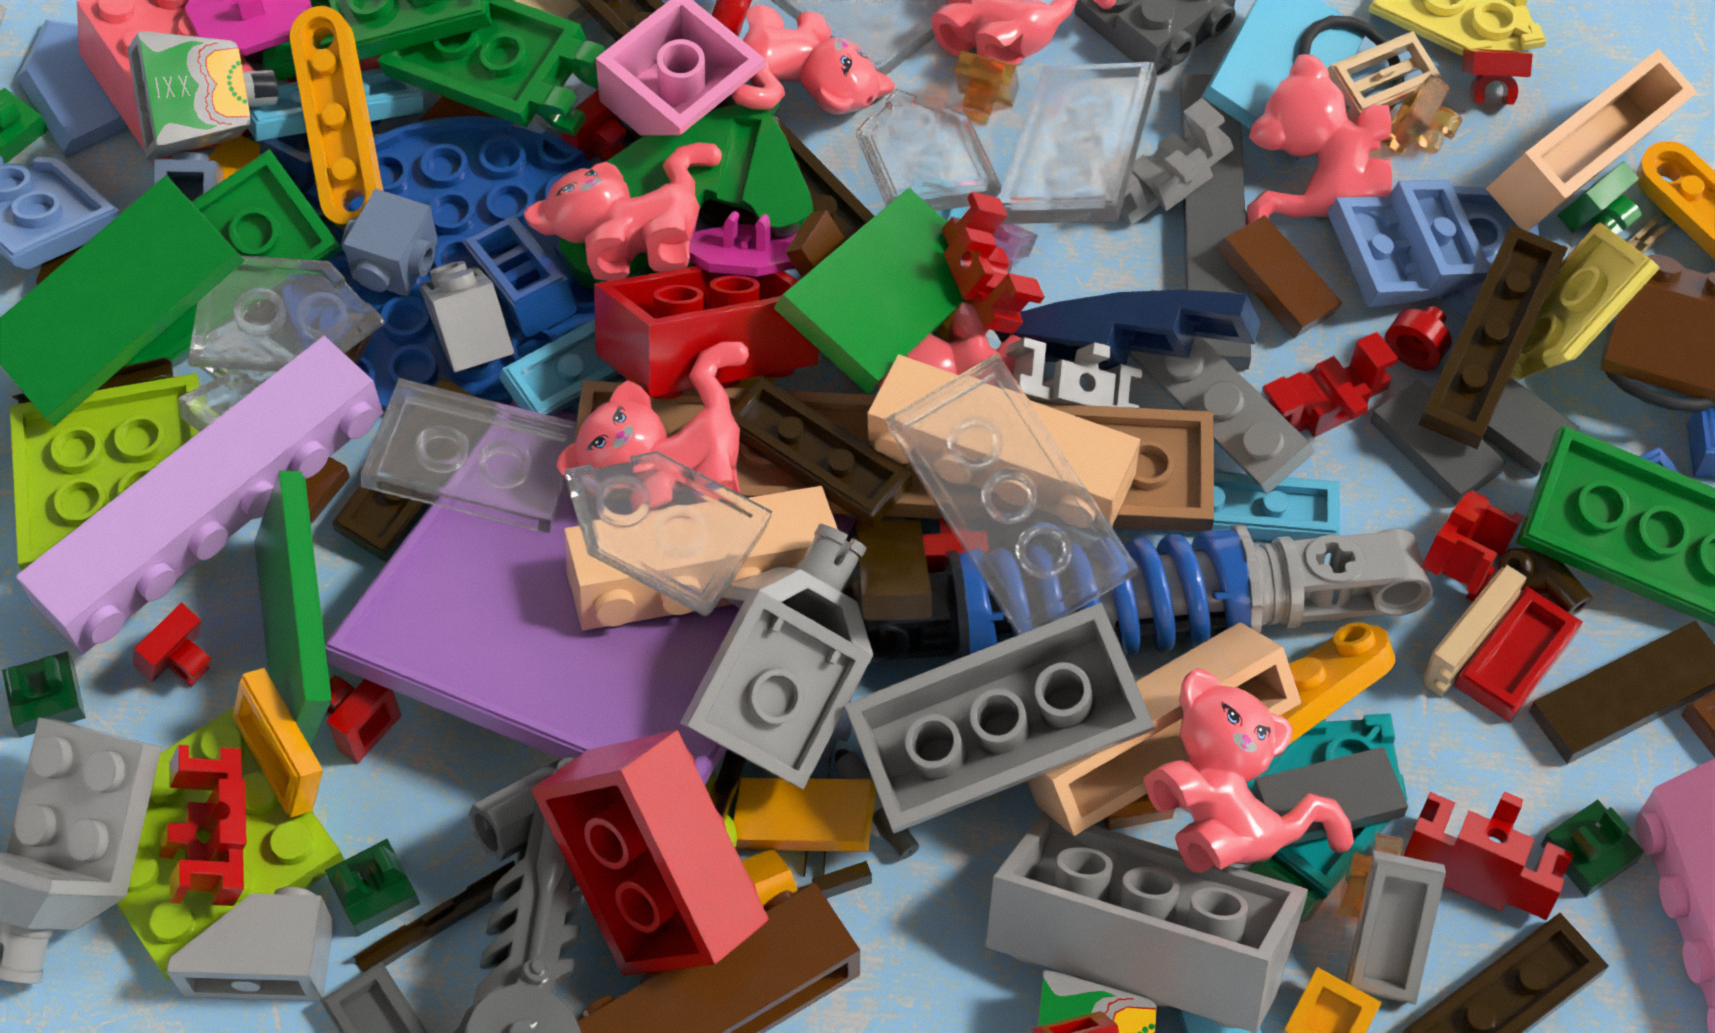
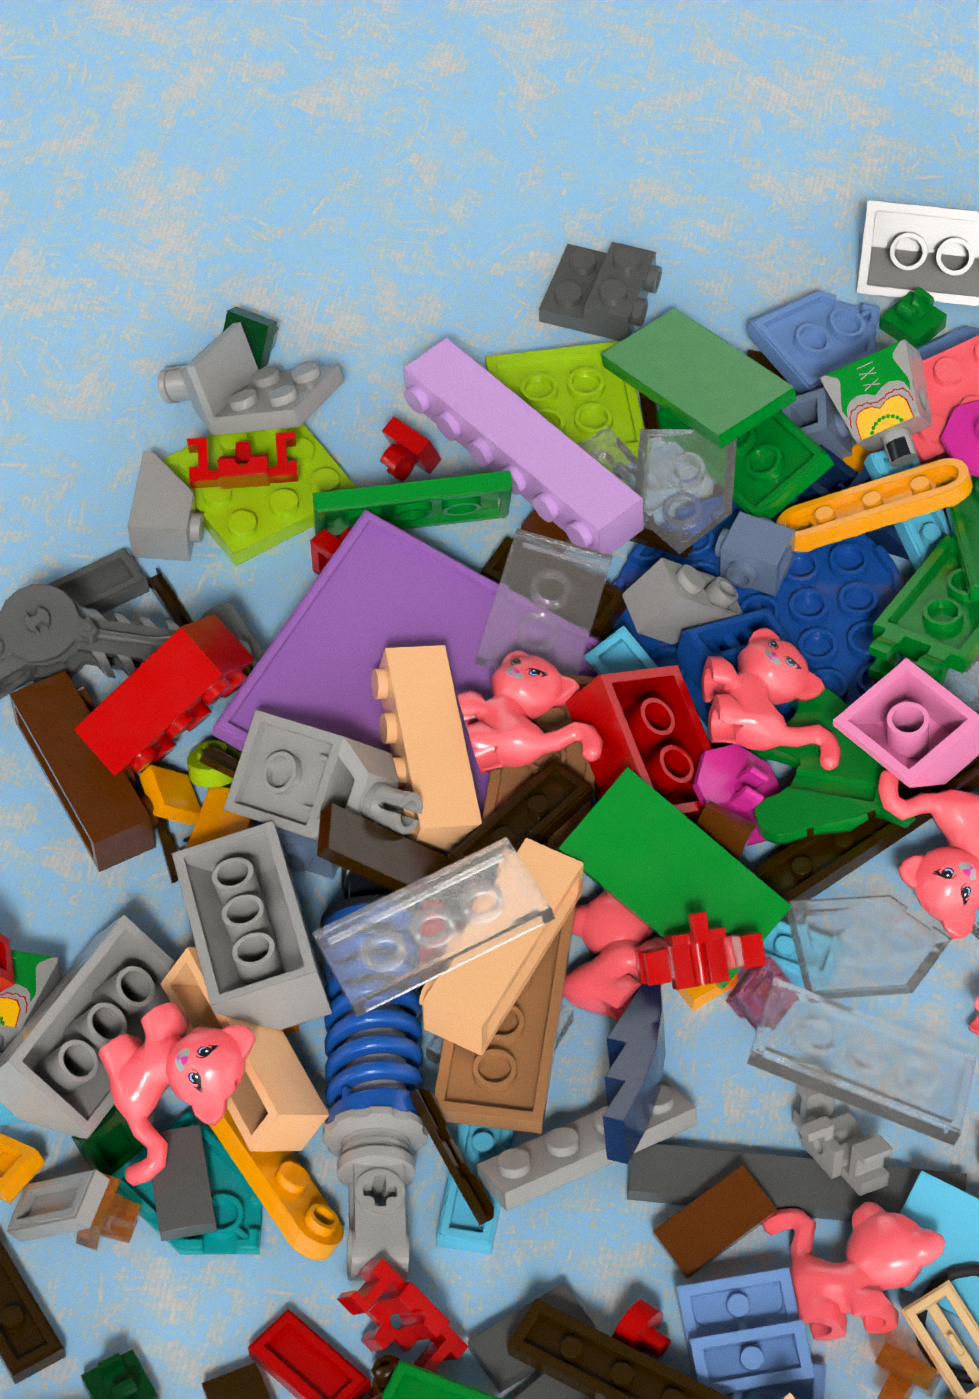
camera: 95 degrees right, 5 degrees down
dark green tile [2,651,86,738] -> none
light orange tile [232,668,323,818] -> none
dark green tile [325,839,420,936] -> none
clear tile [565,451,772,616] -> none
clear orange tile [954,50,1019,125] -> none
light grey piece [1001,337,1142,408] -> none
red piece [1262,331,1398,438] -> none
red piece [1403,792,1574,921] -> none
tan tile [1422,565,1527,697] -> none
none -> dark brown piece [409,1088,494,1225]

